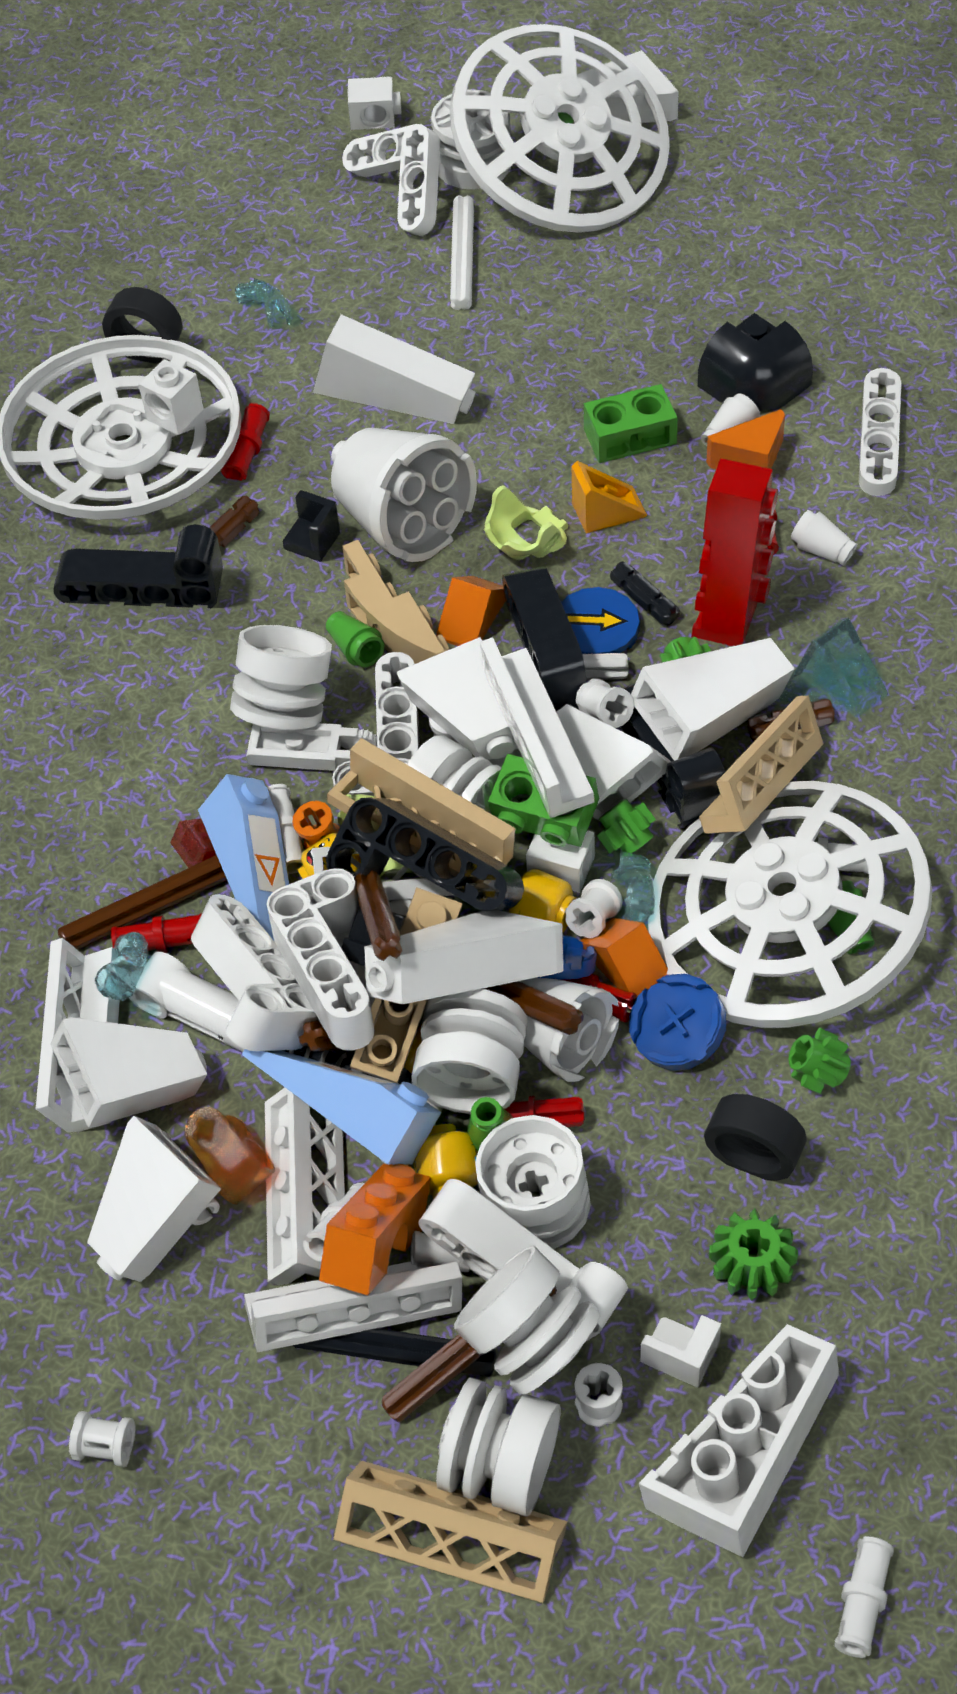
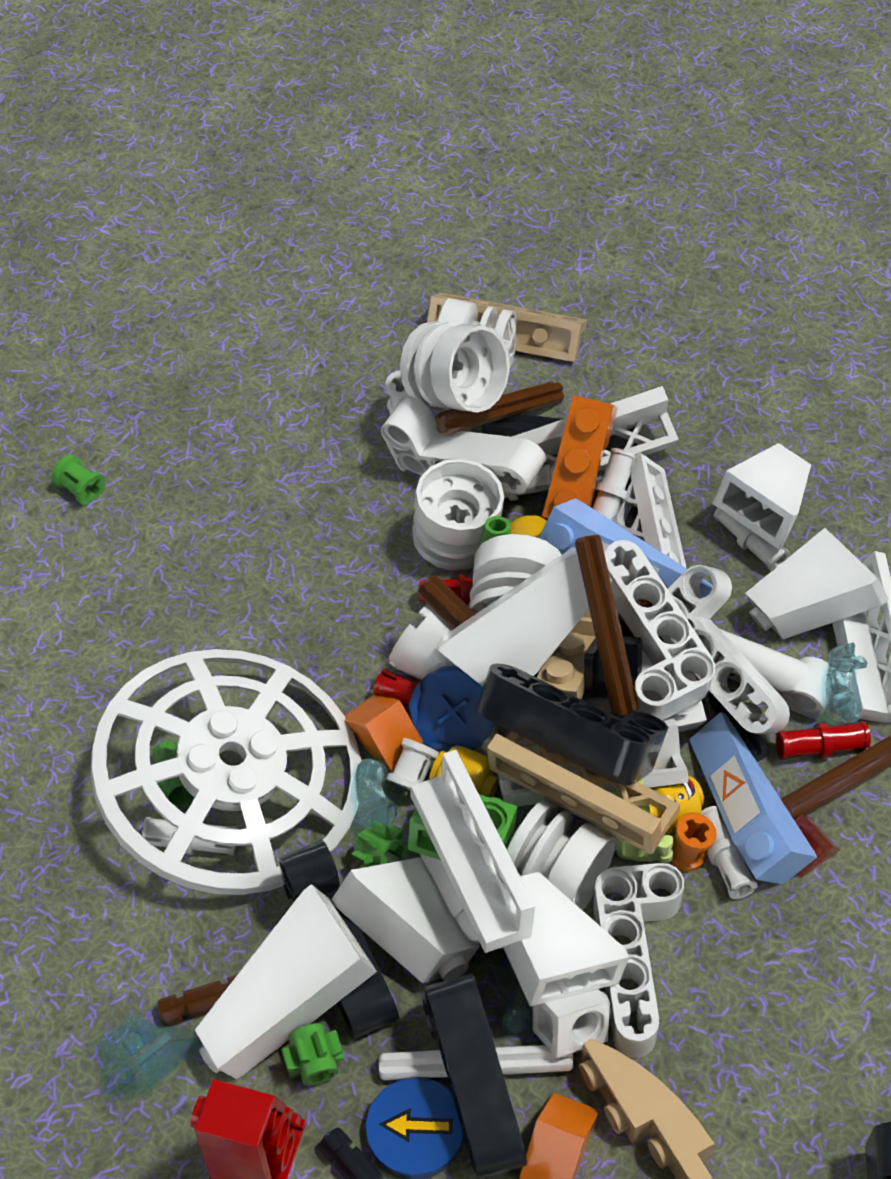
camera: 175 degrees right, 0 degrees up
white bush [69,1411,135,1467] -> none
clear orange piece [185,1107,275,1205] -> none
white wheel [230,625,332,730] -> none
white hinge [246,723,377,771] -> none
bright green cone [326,611,384,667] -> none
white bush [576,678,634,728] -> none
blue tile [629,973,726,1071] -> none
white wedge [639,1324,839,1557] -> none
white panel [640,1315,721,1388] -> none
tan fence [699,695,823,833] -> none
black tyre [704,1094,807,1181] -> none
bright green gear [709,1208,798,1301] -> none
bright green gear [788,1028,851,1094] -> none
white pin [835,1536,894,1658] -> none

